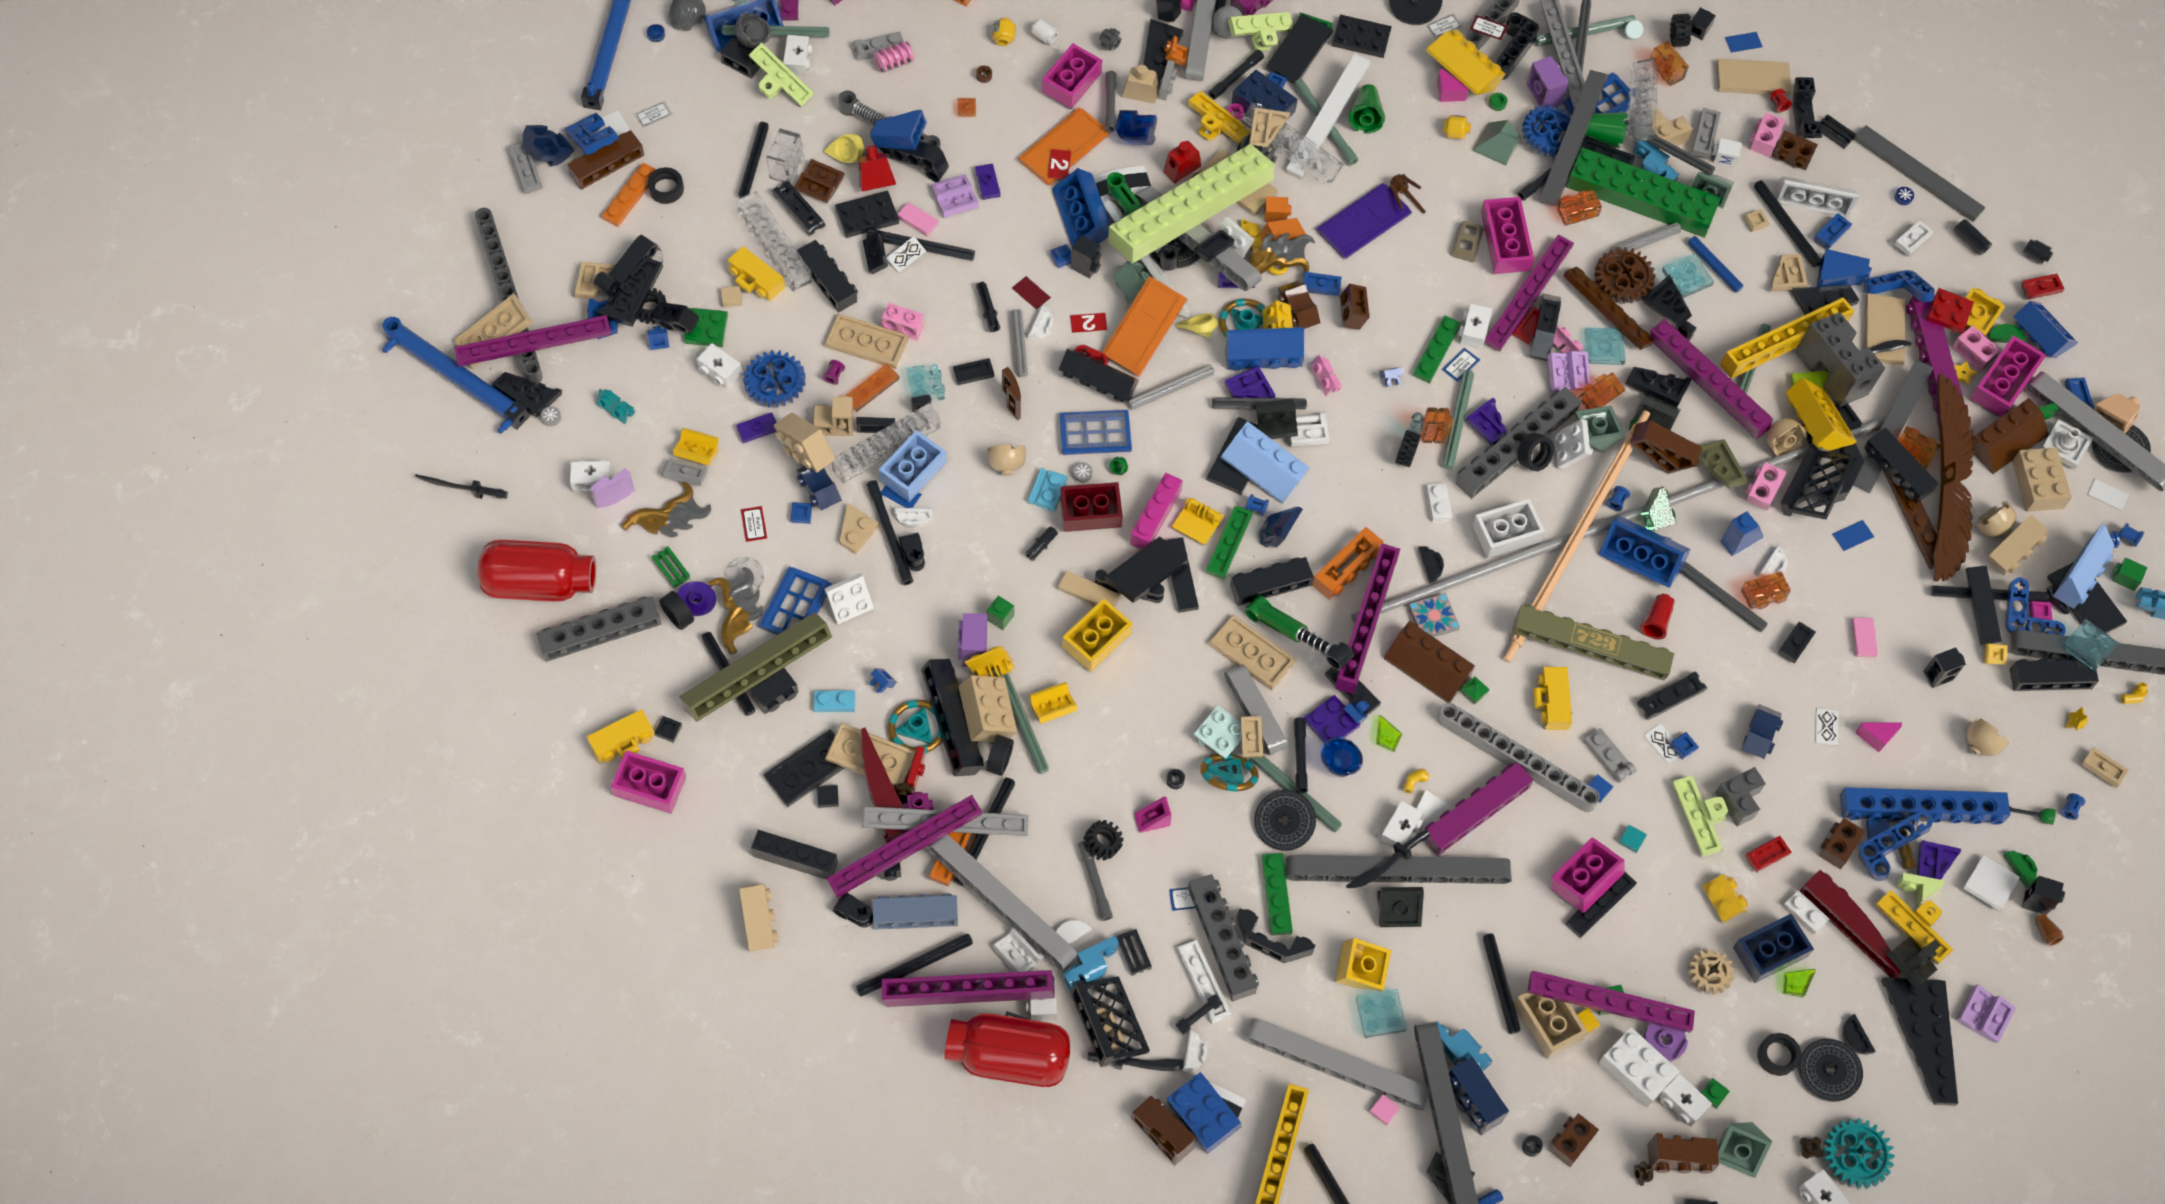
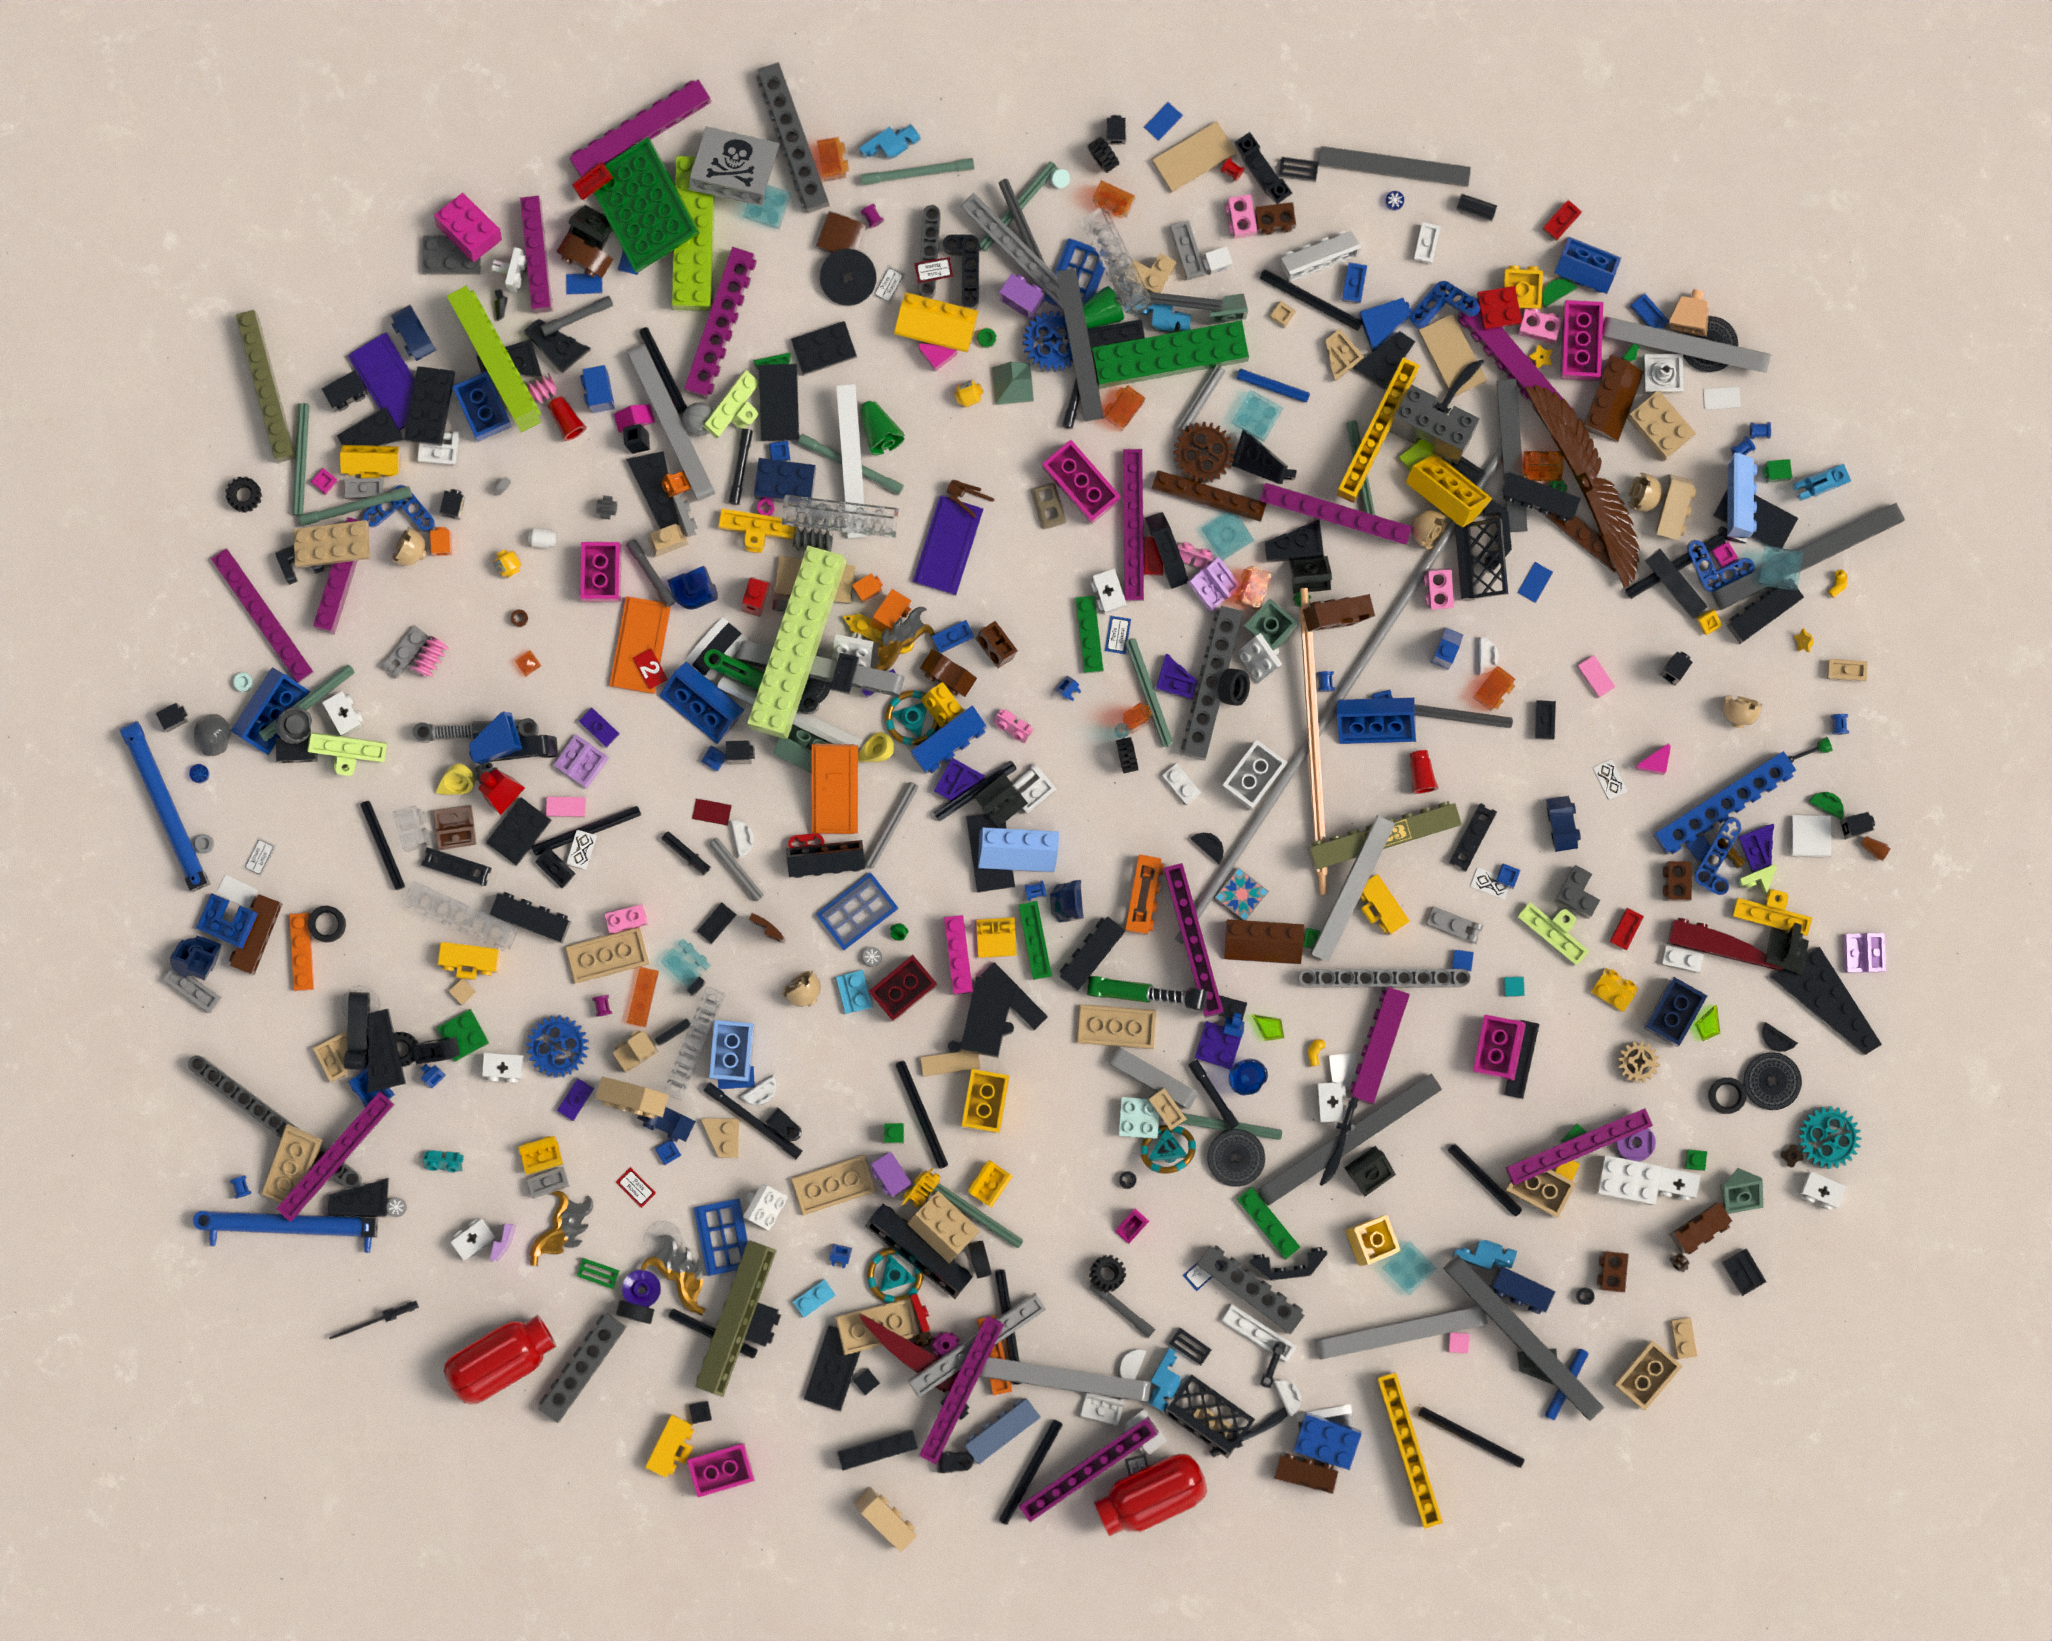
camera: 30 degrees left, 20 degrees up
black axle [1025,526,1058,561] -> none
red sticker [1070,313,1108,333] -> none
tan wing [1250,108,1291,147] -> none
clear green slope [1642,486,1676,531] -> none
olive wing [1698,439,1747,489] -> none
black brick [2023,239,2053,264] -> none
none -> light grey tile [194,834,214,854]
none -> blue bush [230,1175,252,1199]
none -> tan tile [791,1155,876,1215]
none -> black axle [896,1061,948,1169]
none -> light grey tile [1310,815,1396,962]

